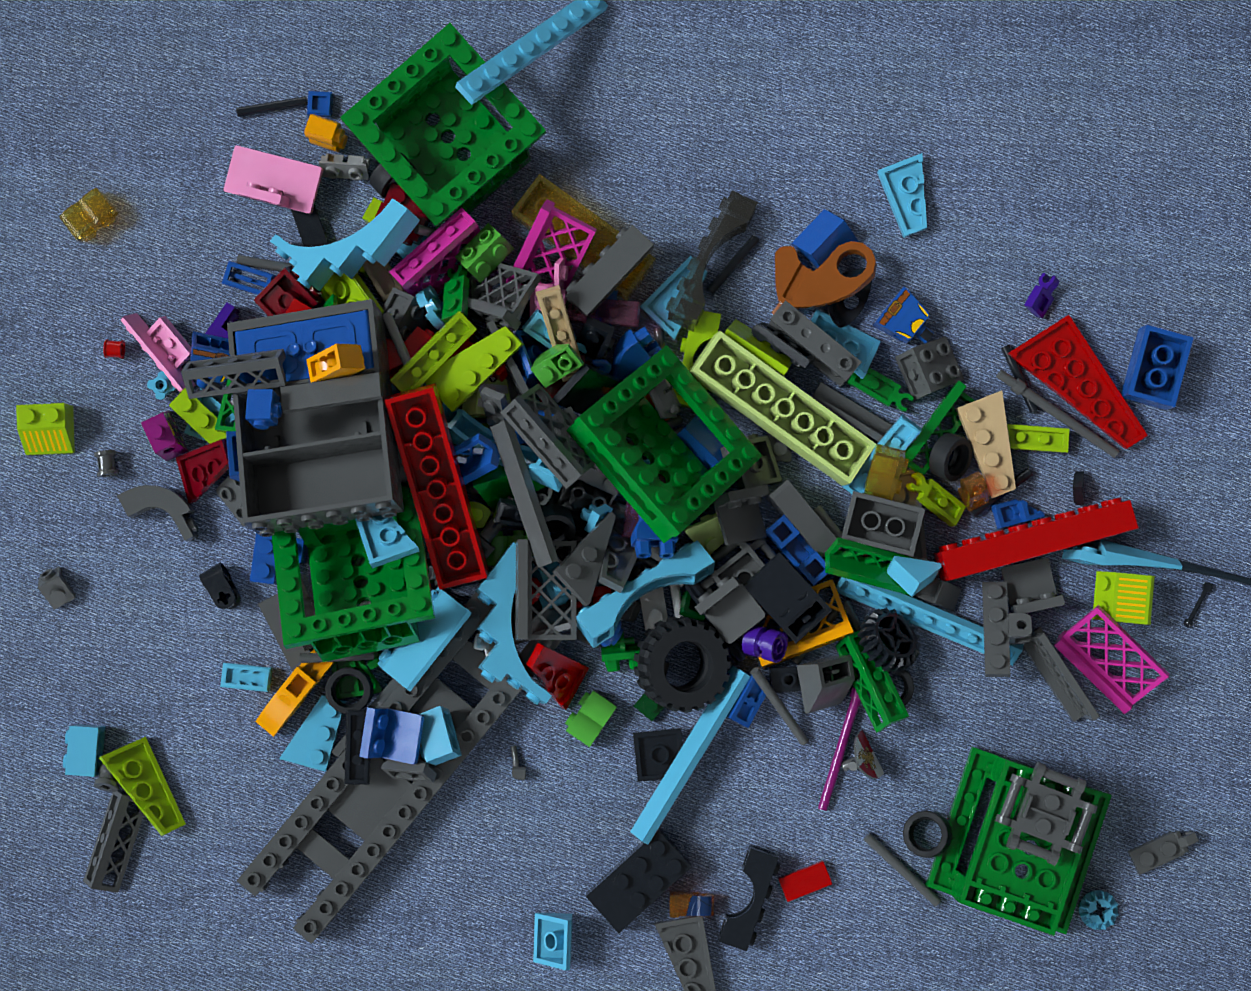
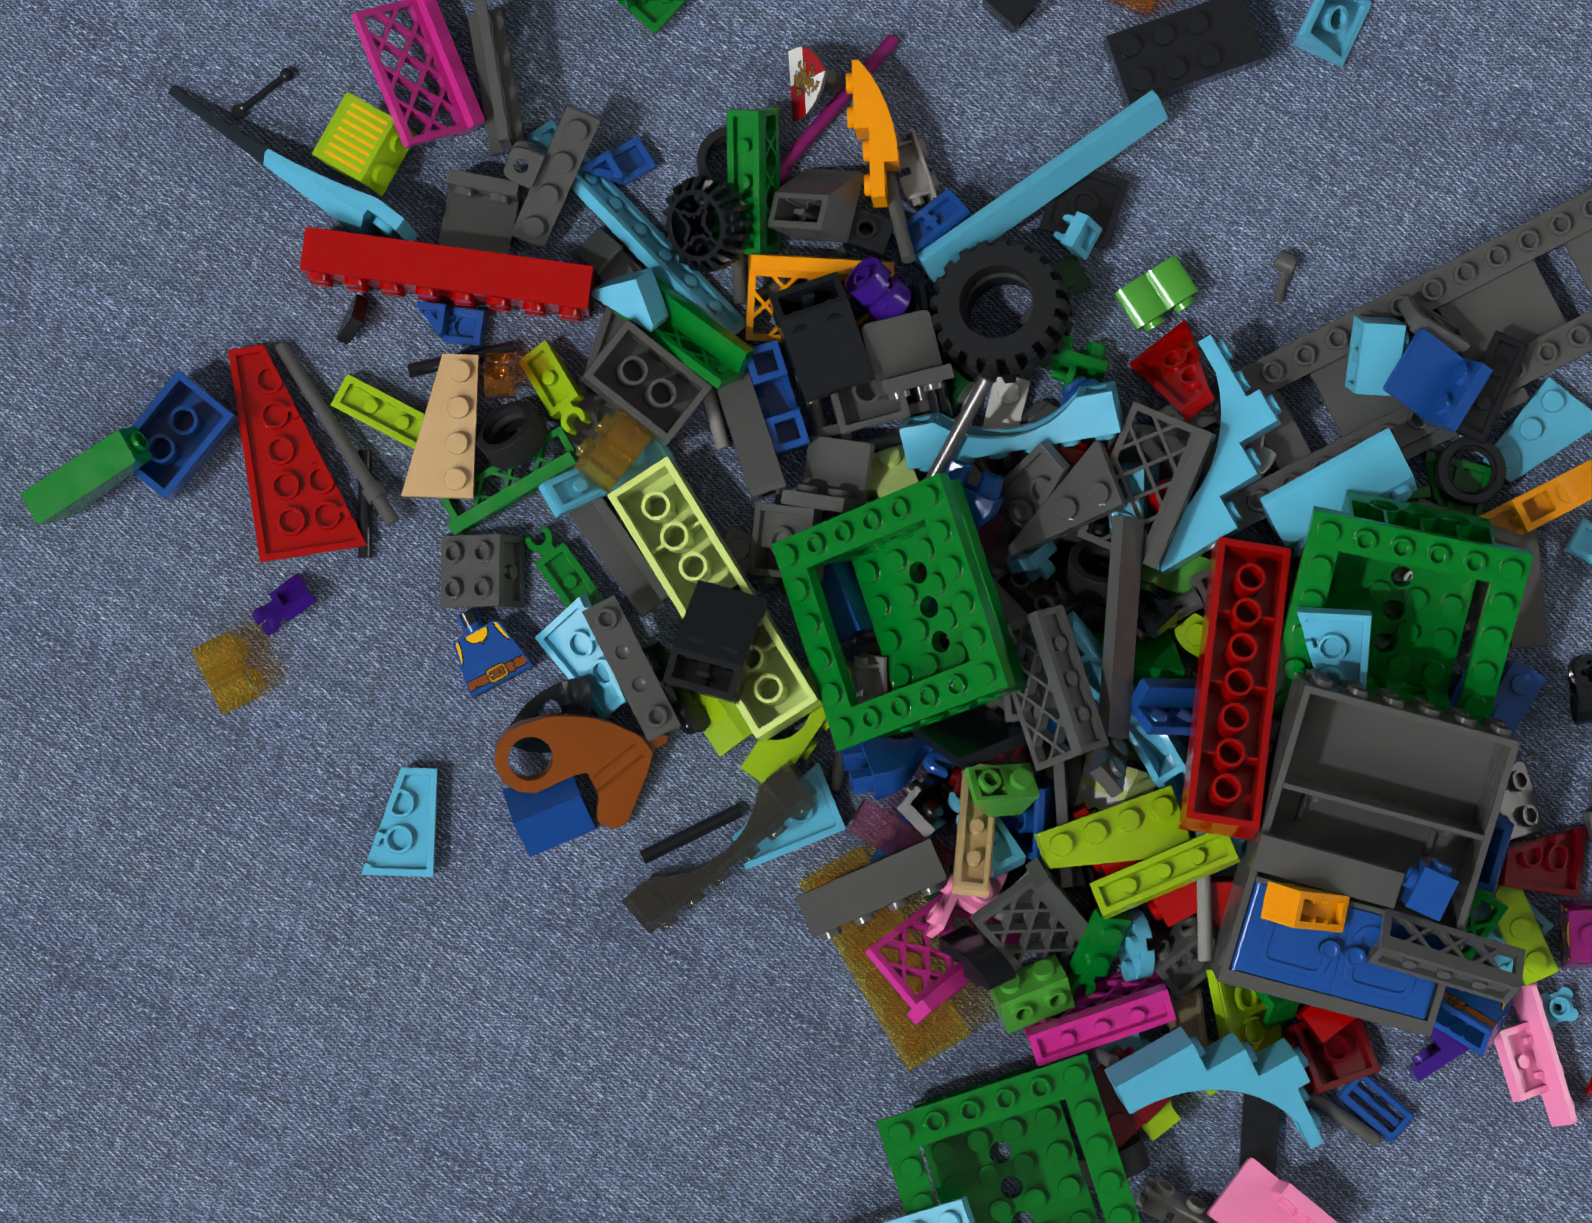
camera: 165 degrees left, 0 degrees up
none -> green slope [20,426,153,526]
none -> clear yellow brick [191,631,266,715]
none -> blue slope [582,135,656,185]
none -> black slope [662,580,769,705]
none -> light orange slope [845,60,901,208]
none -> light grey hinge [896,130,939,208]
none -> flat silver bar [924,376,993,479]
none -> black slope [939,925,1016,991]
none -> medium azure tile [1054,211,1103,260]

